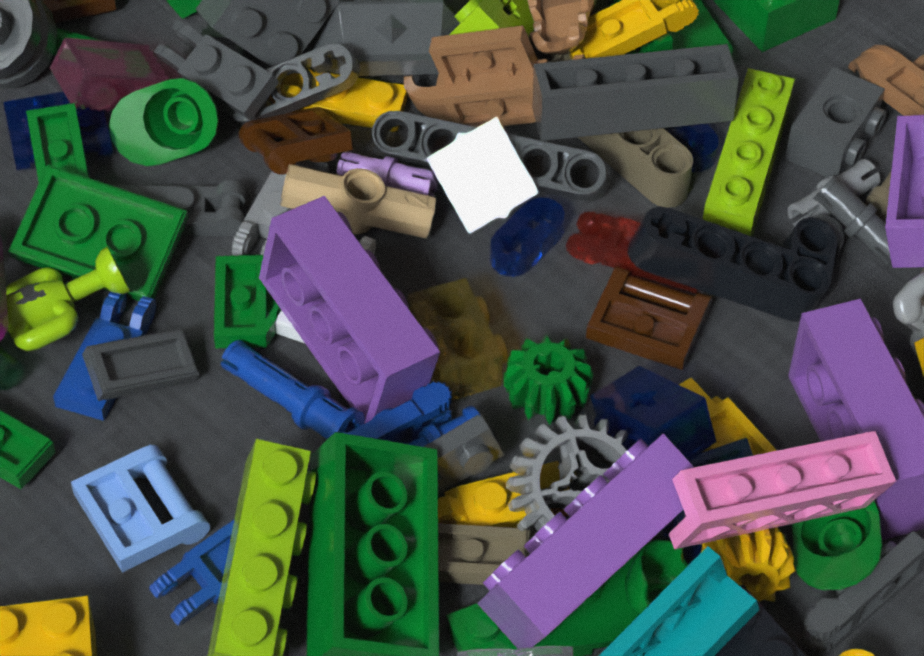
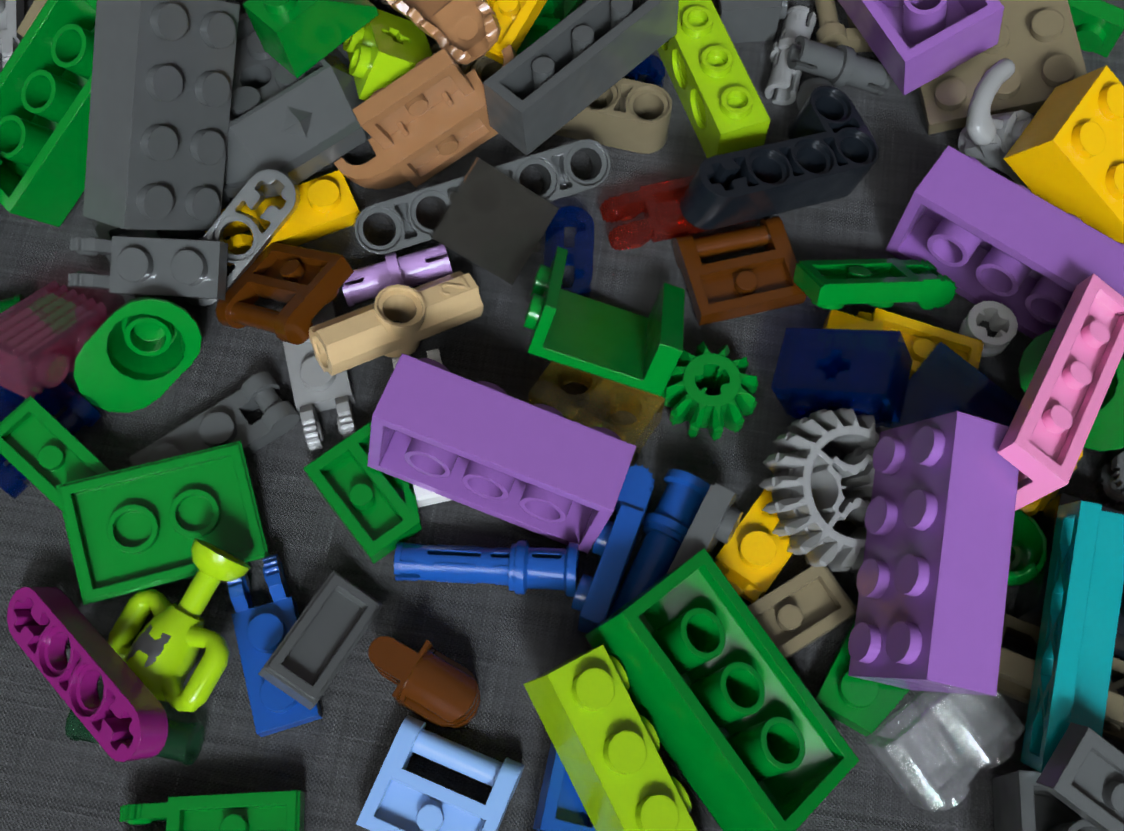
camera: 35 degrees left, 15 degrees up
none -> reddish brown arm [368,636,480,728]
none -> green panel [523,246,685,396]
none -> green hinge [793,258,957,310]

